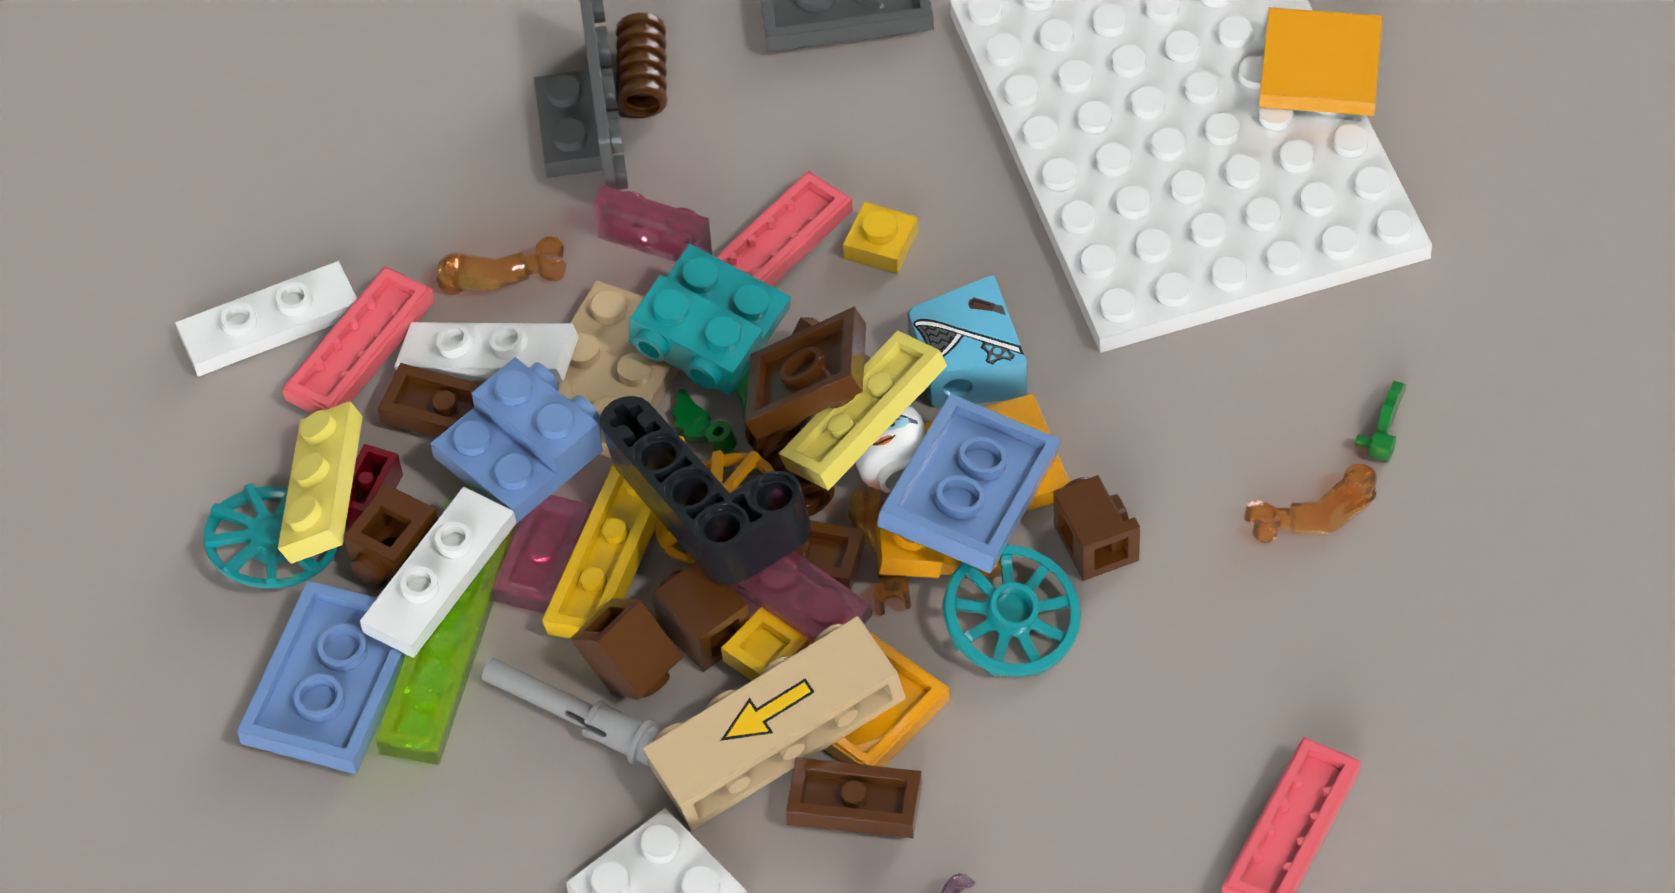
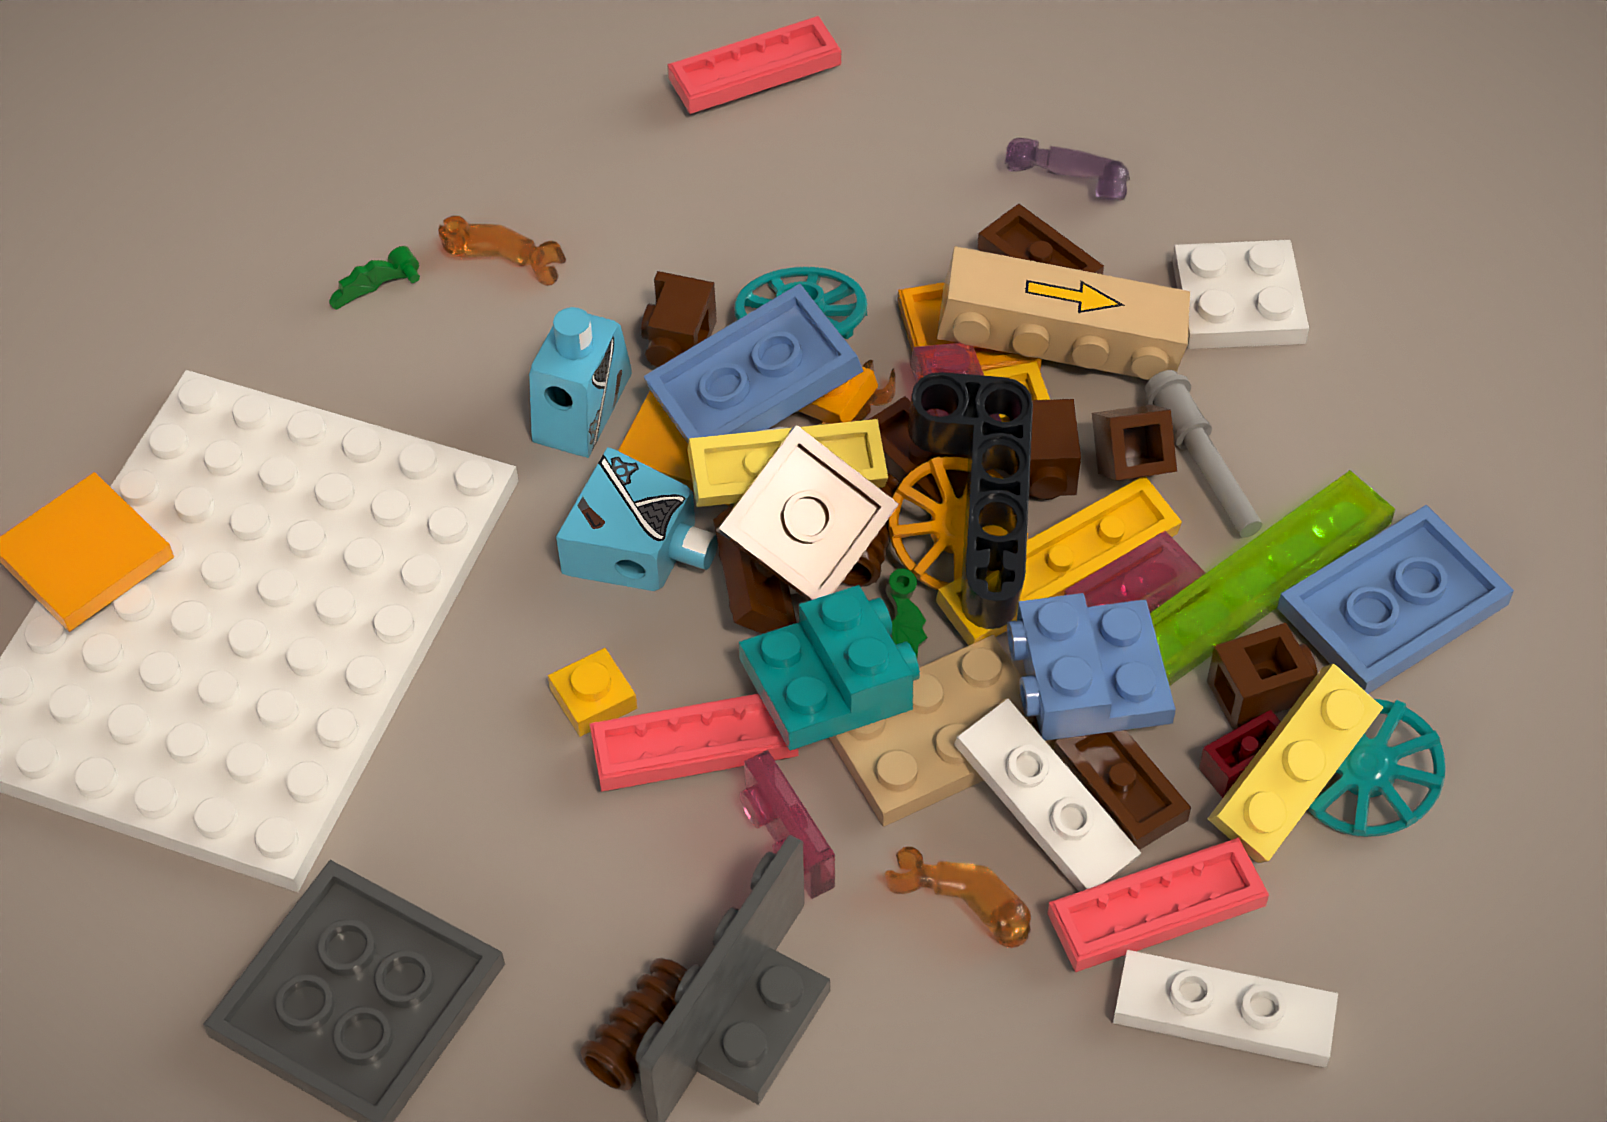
camera: 145 degrees left, 0 degrees up
white plate [360,487,516,658] -> none
none -> medium azure torso [529,307,632,458]

